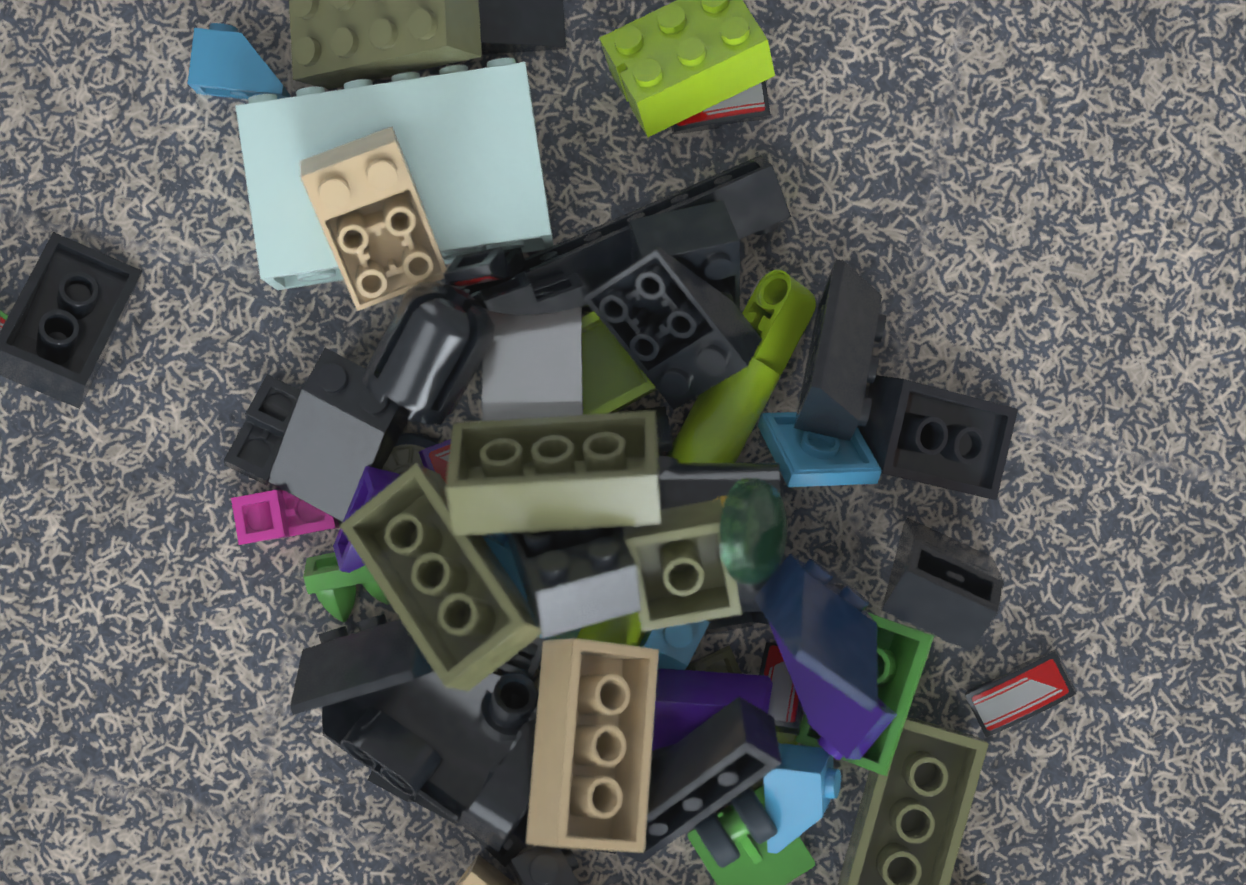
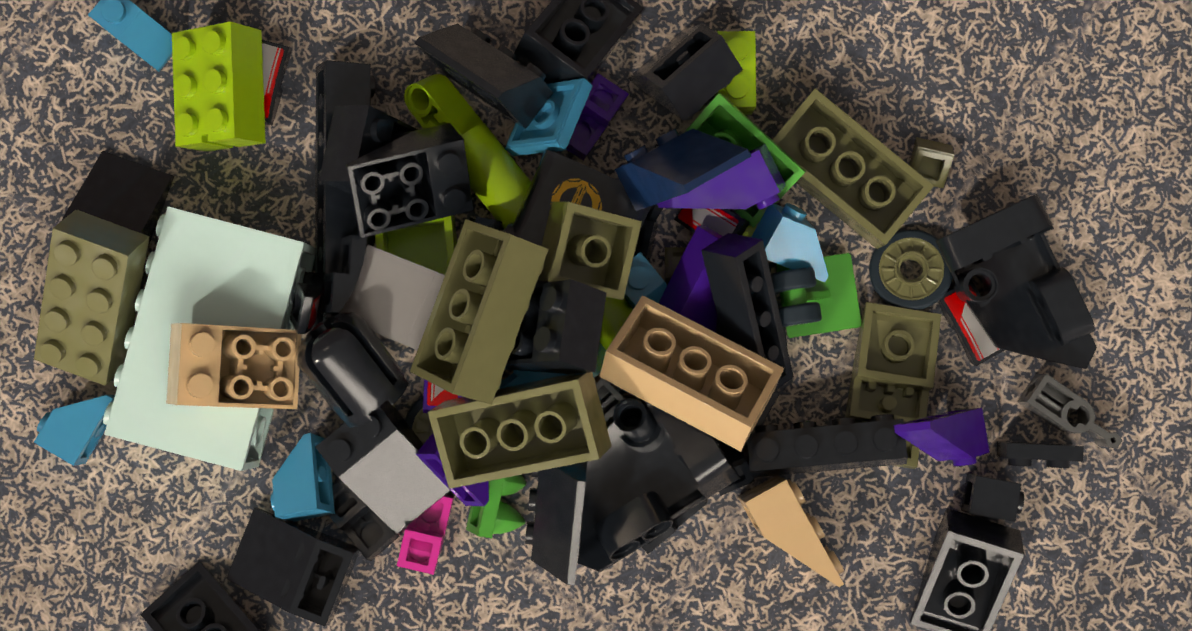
camera: 65 degrees left, 0 degrees up
clear green piece [720,478,787,585] -> none
slope [965,650,1077,737] -> none
none -> black slope [226,507,360,626]
none -> dark azure slope [271,433,335,522]
none -> dark purple slope [566,73,629,161]
none -> lime brick [714,31,756,115]

